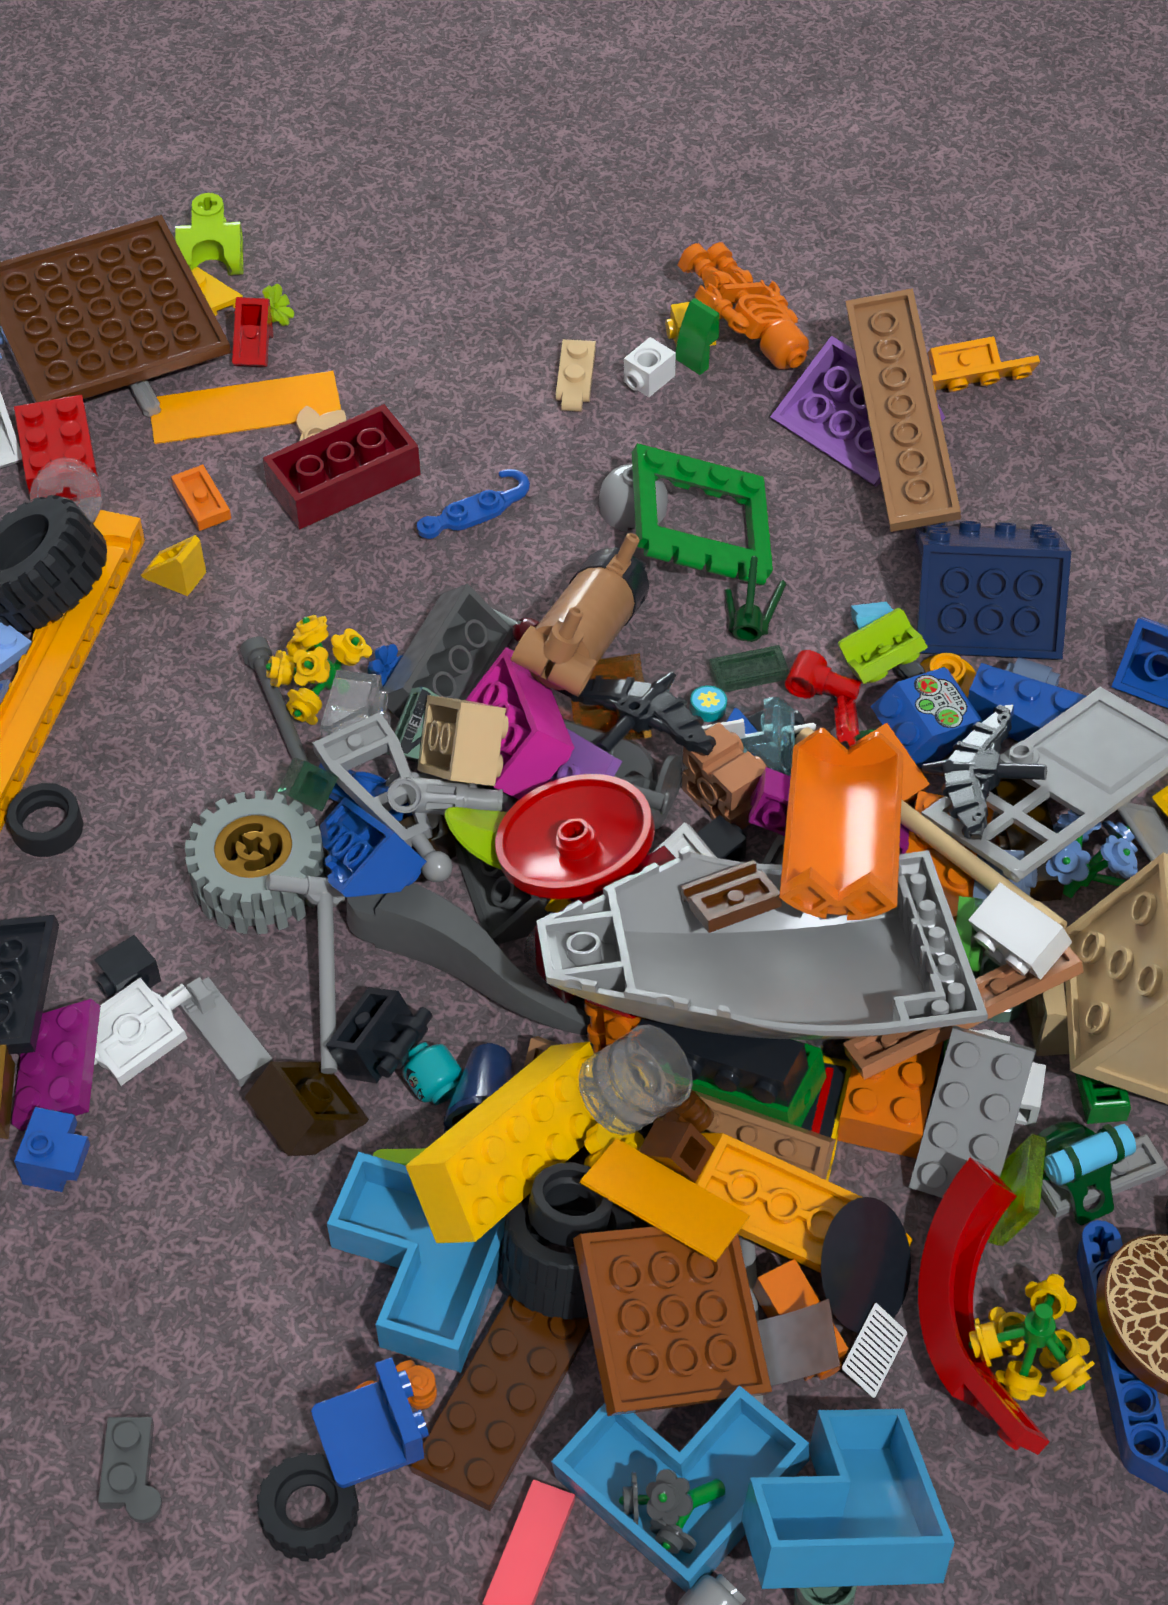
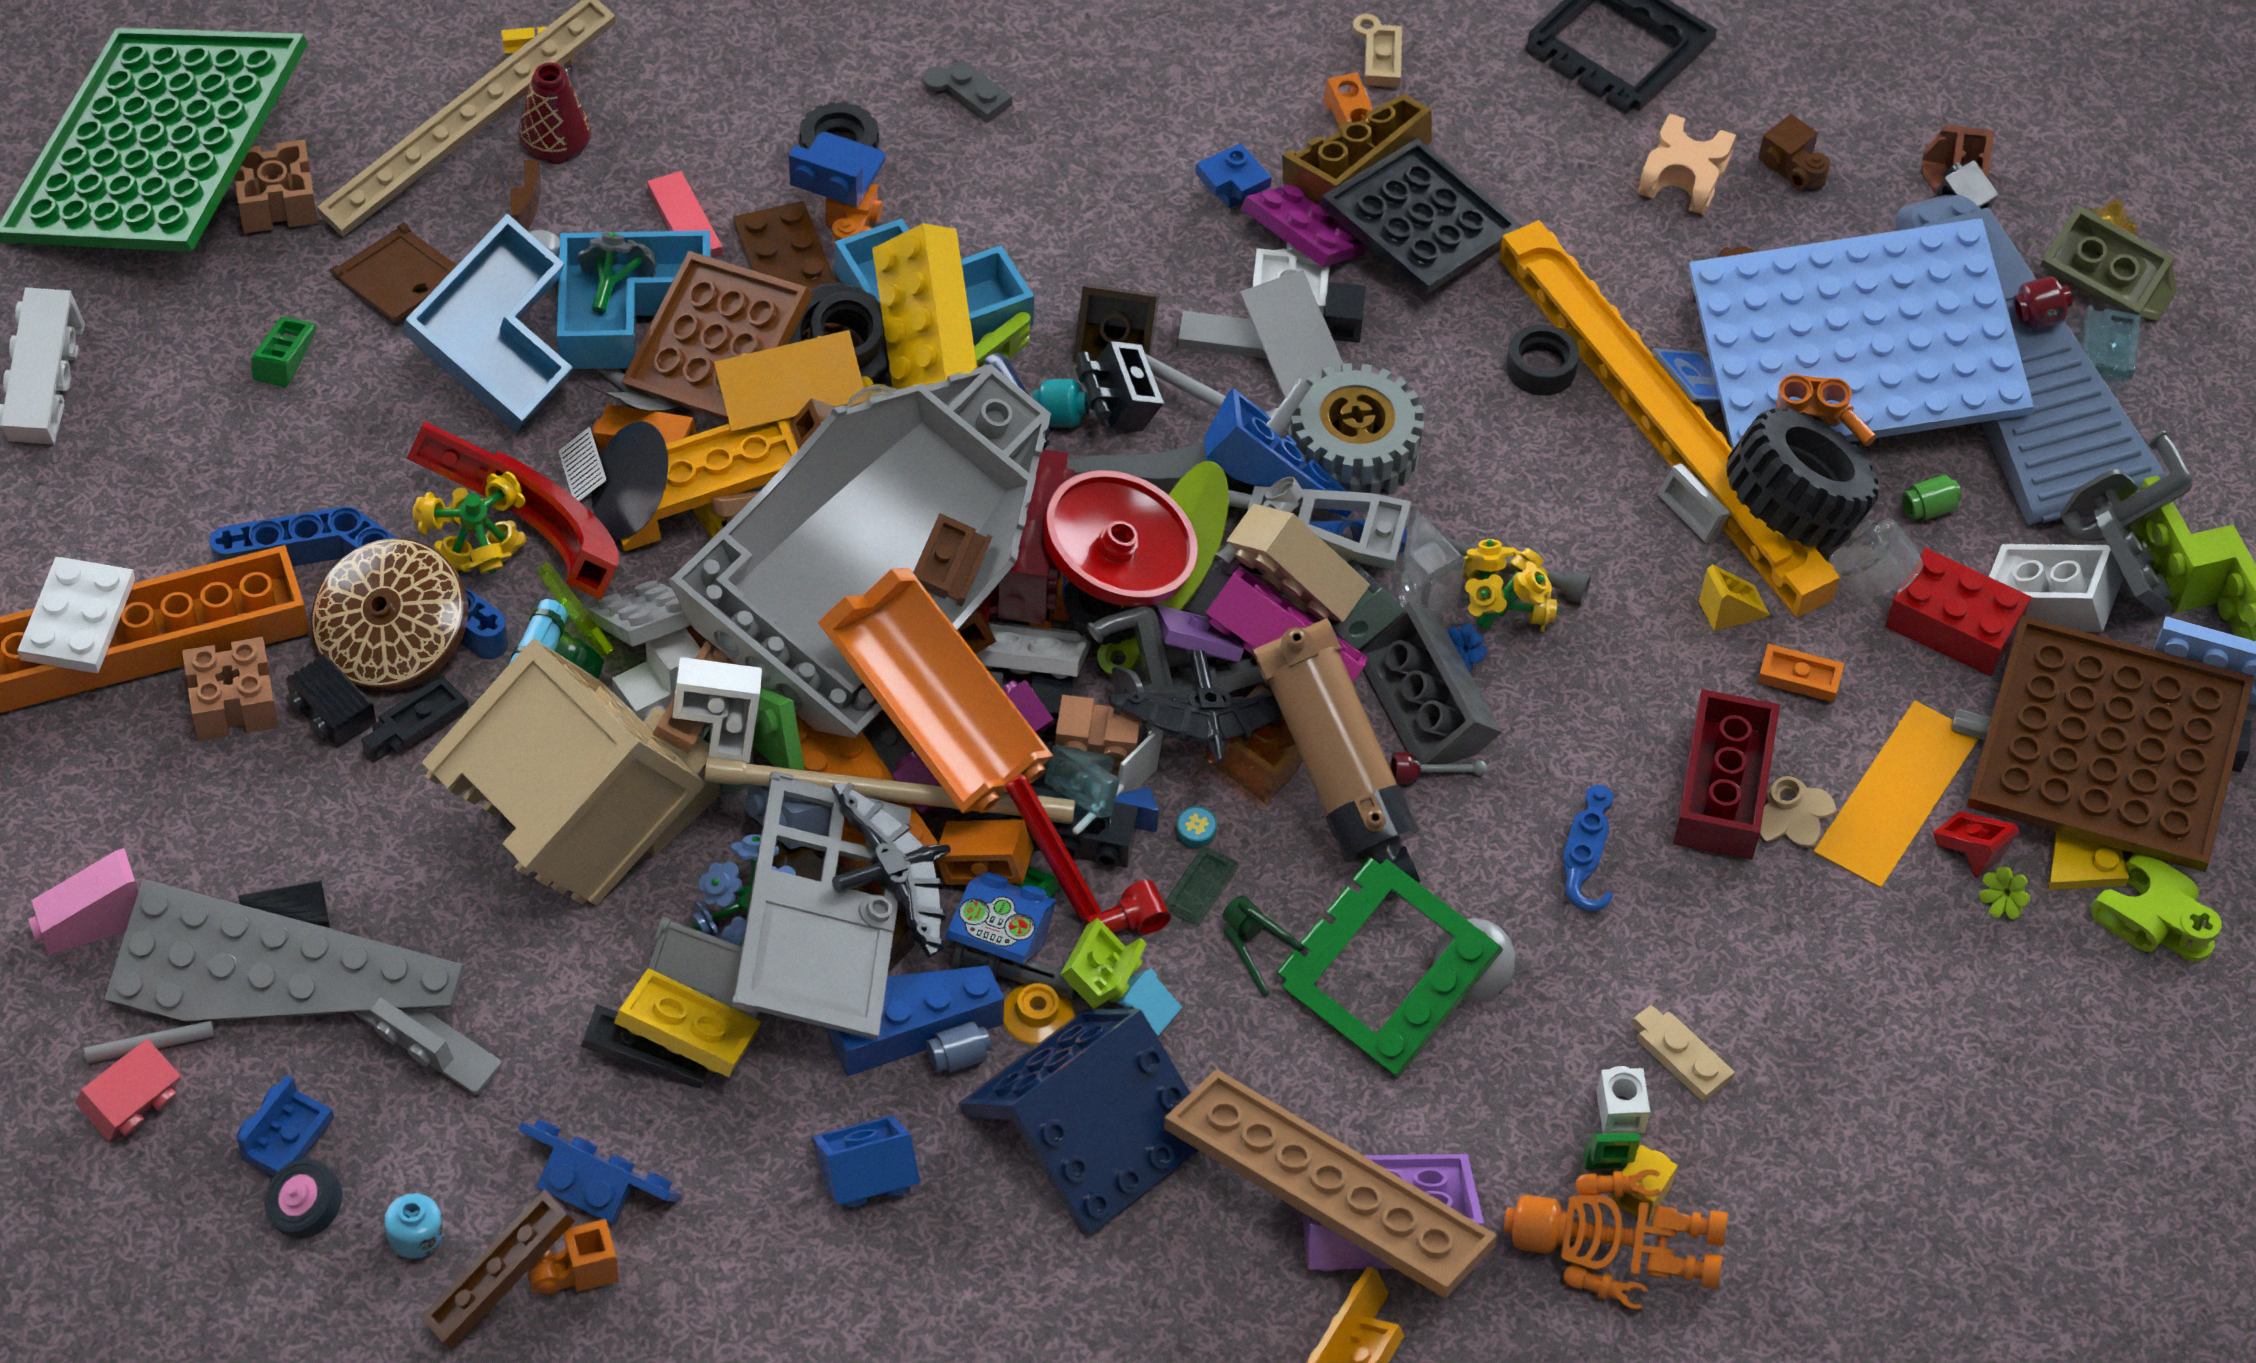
camera: 130 degrees right, 0 degrees up
clear green brick [277,757,338,812] -> none
none -> light grey window [1239,270,1343,399]
none -> light grey tile [1657,463,1731,544]

